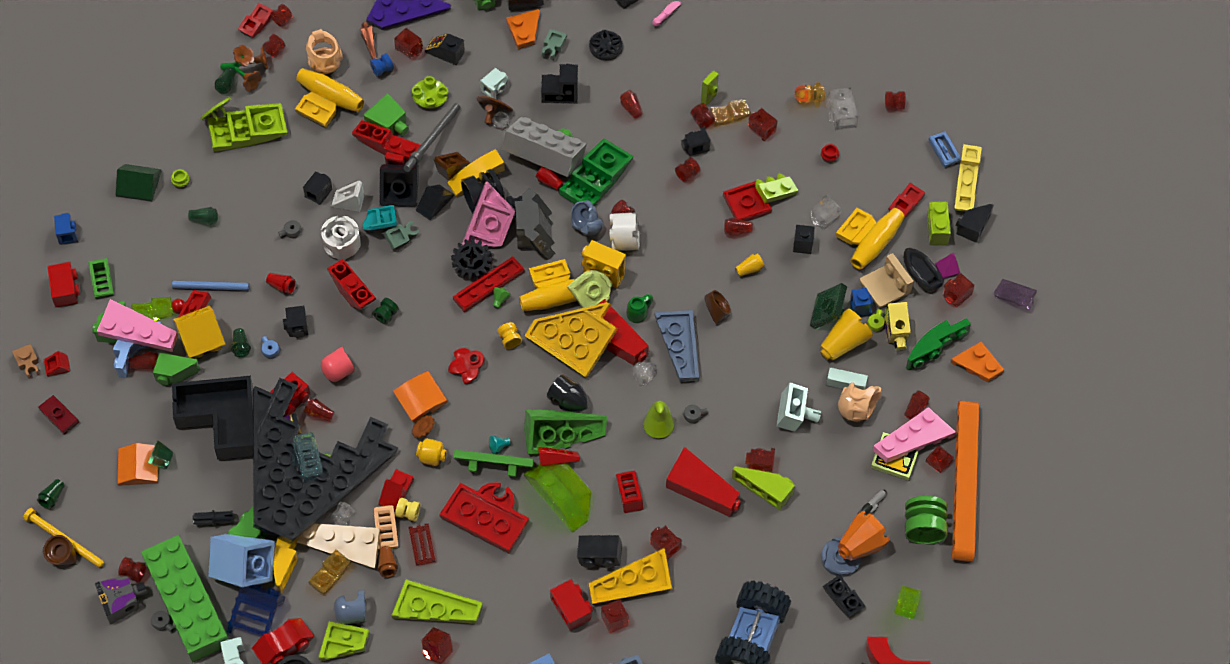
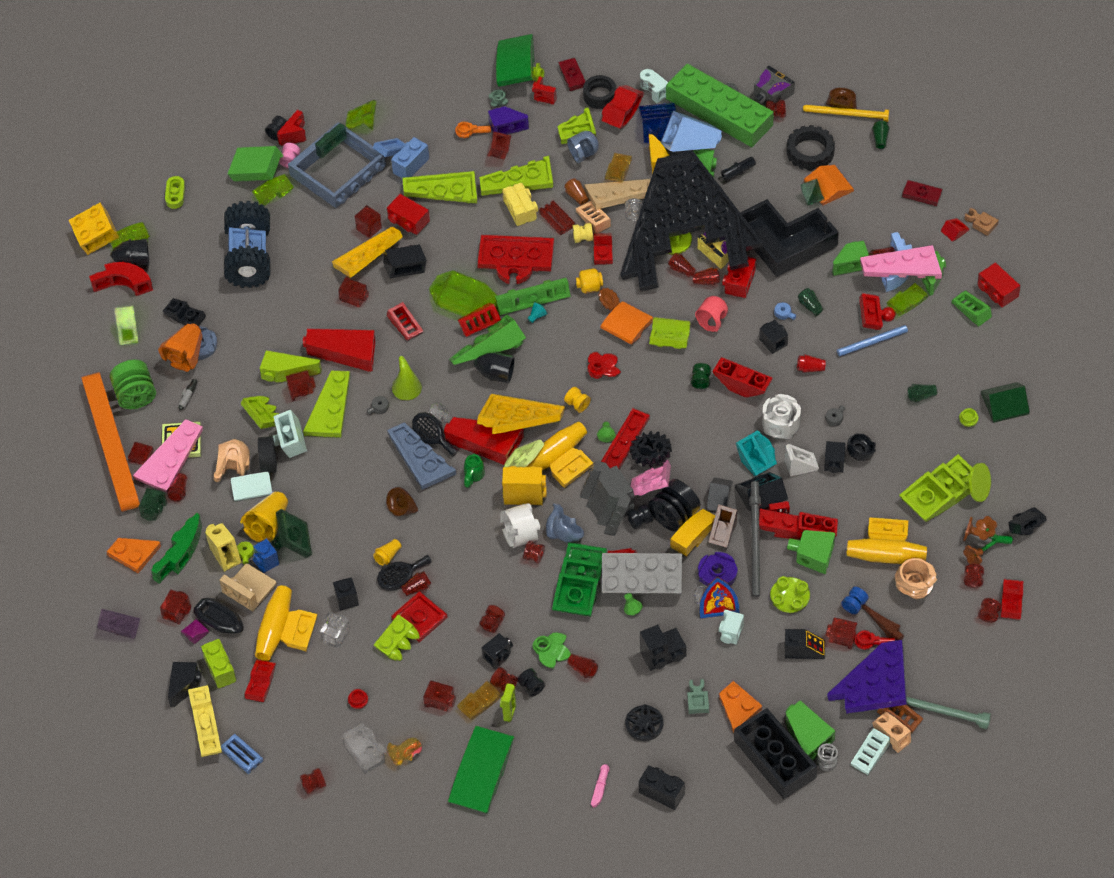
camera: 160 degrees right, 5 degrees down
blue brick [54,213,78,245] -> none
yellow brick [173,306,225,359] -> none
clear green cone [215,68,236,94] -> none
clear light blue slope [293,432,323,478] -> none
sand green plate [383,221,419,250] -> none
none -> clear green brick [138,488,167,521]
none -> lime plate [241,396,279,429]
none -> black tyre [258,436,277,473]
none -> lime wing [303,370,350,438]
none -> black piece [377,554,432,591]
none -> lime wing [402,171,477,204]
none -> black piece [412,412,458,457]
none -> green slope [448,726,515,814]
none -> light yellow brick [502,183,538,226]
none -> black wheel [517,668,545,697]
none -> bright green plate [533,633,571,668]
none -> lime bracket [649,317,690,349]
none -> clear red cone [668,253,696,278]
none -> dark purple plate [698,552,738,586]
none -> black tyre [787,125,835,171]
none -> black hair [847,433,876,461]
none -> red plate [854,630,895,650]
none -> black piece [1008,507,1047,535]

